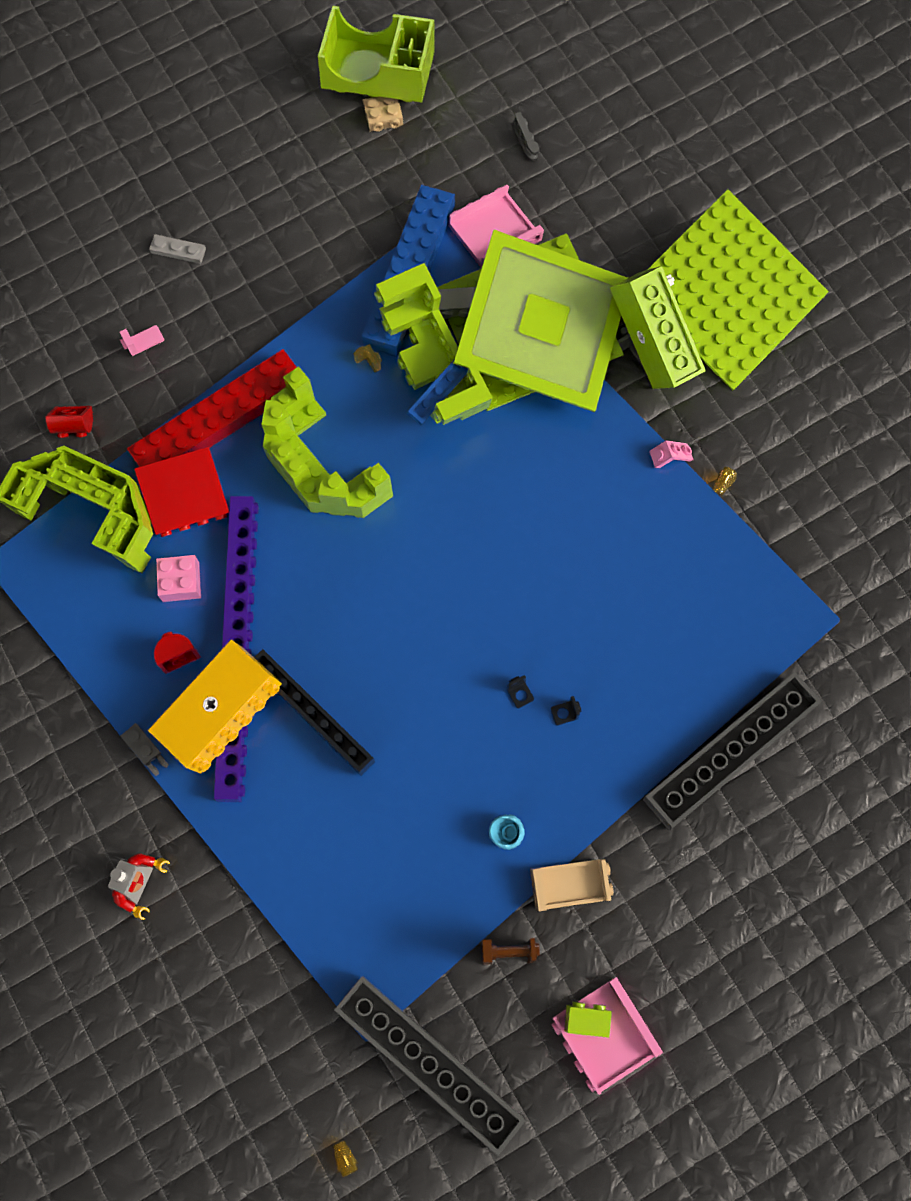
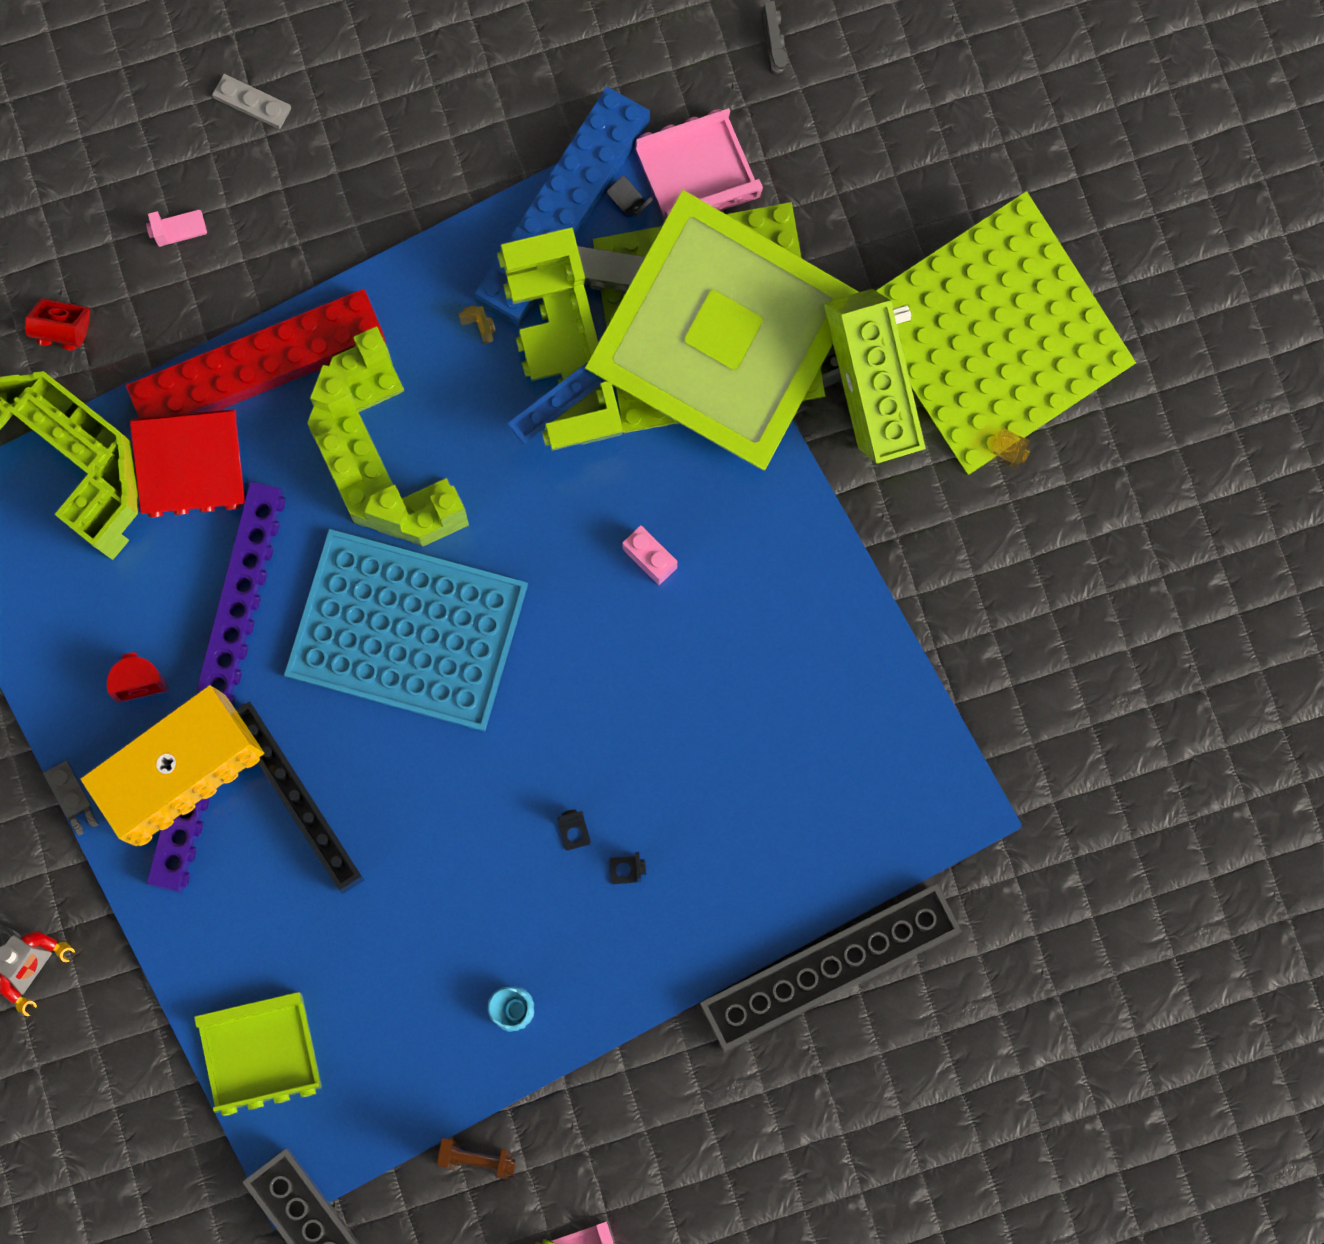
camera: 10 degrees right, 5 degrees up
bright pink brick [156,555,201,602] -> none
tan panel [530,859,613,911] -> none
bright pink bracket [649,441,693,468] -> none
clear yellow cone [713,467,737,496] -> none
none -> lime panel [194,992,322,1116]
none -> dark azure plate [284,529,528,732]
none -> black bracket [606,176,653,217]
none -> bright pink brick [622,525,677,585]
none -> clear yellow bracket [990,428,1030,468]

